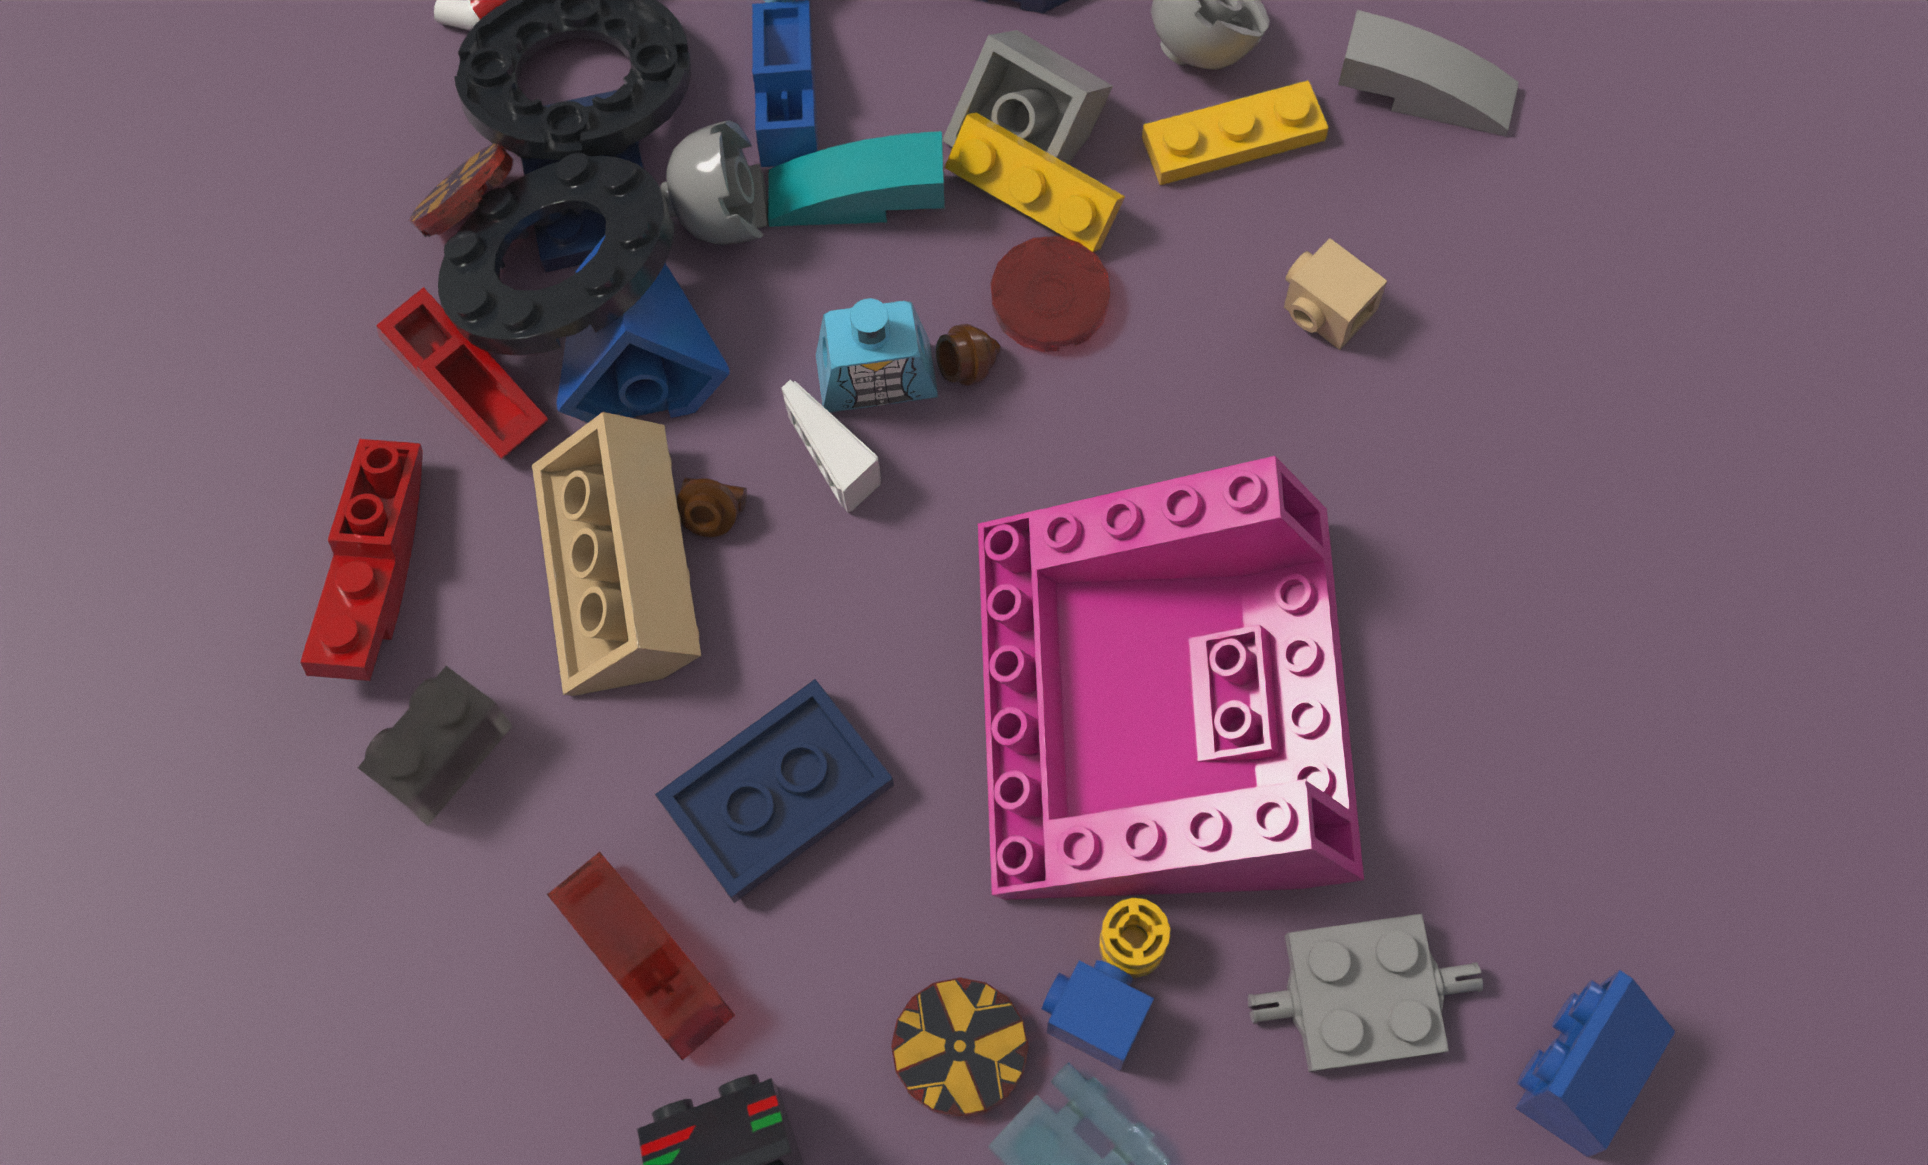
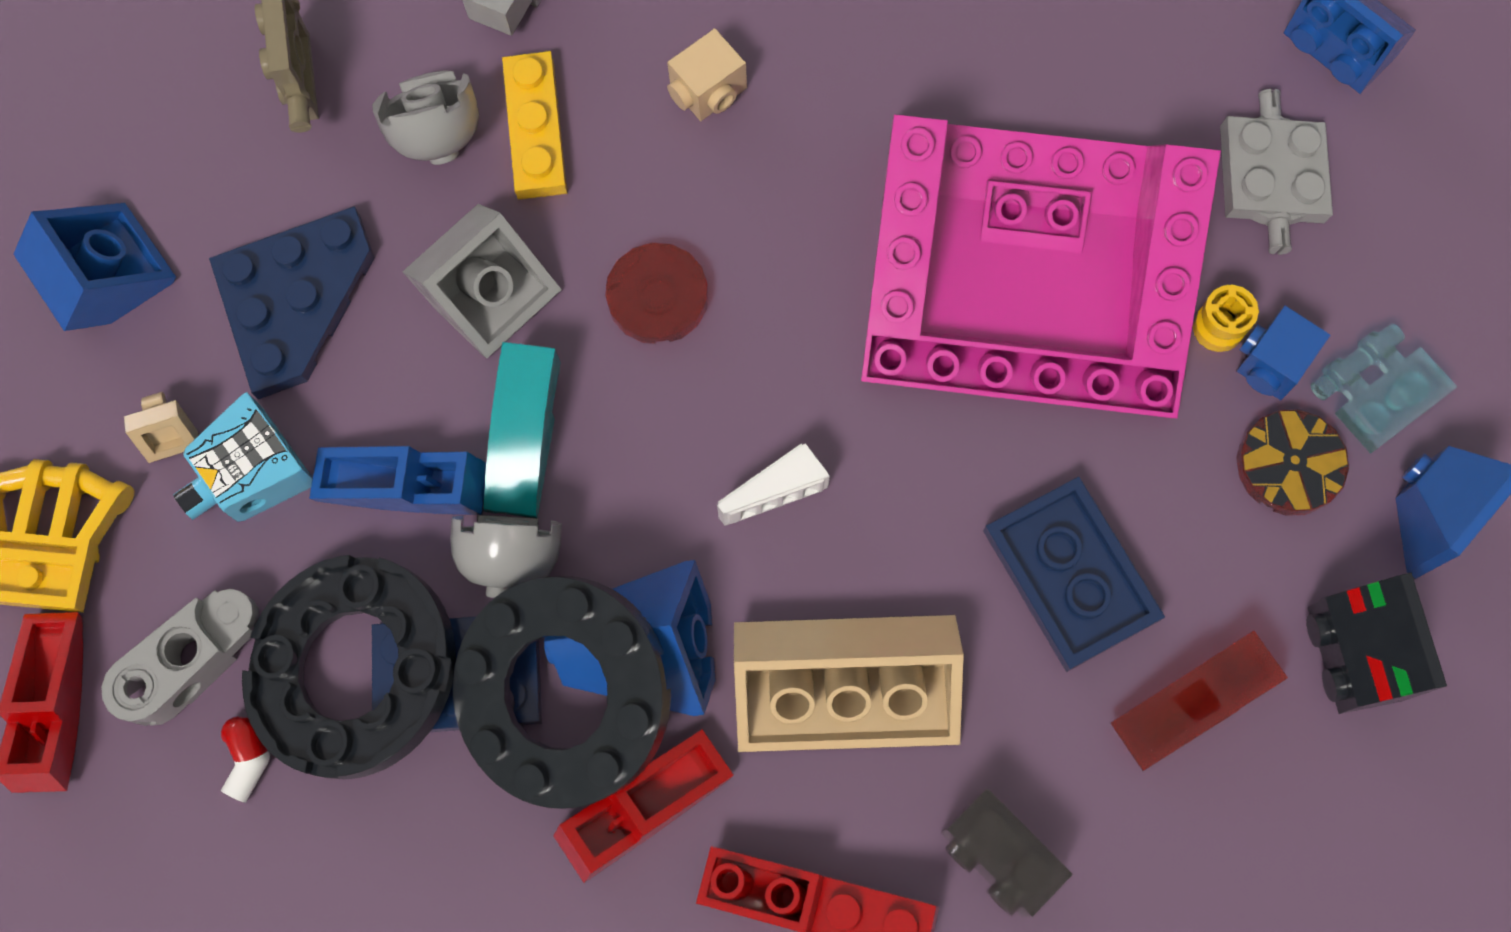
camera: 80 degrees left, 5 degrees up
clear red tile [409,143,514,237] -> none
reddish brown plate [676,477,747,537] -> none
medium azure torso [816,298,938,412] -> none
reddish brown plate [936,324,1001,386] -> none
yellow plate [944,112,1125,253] -> none

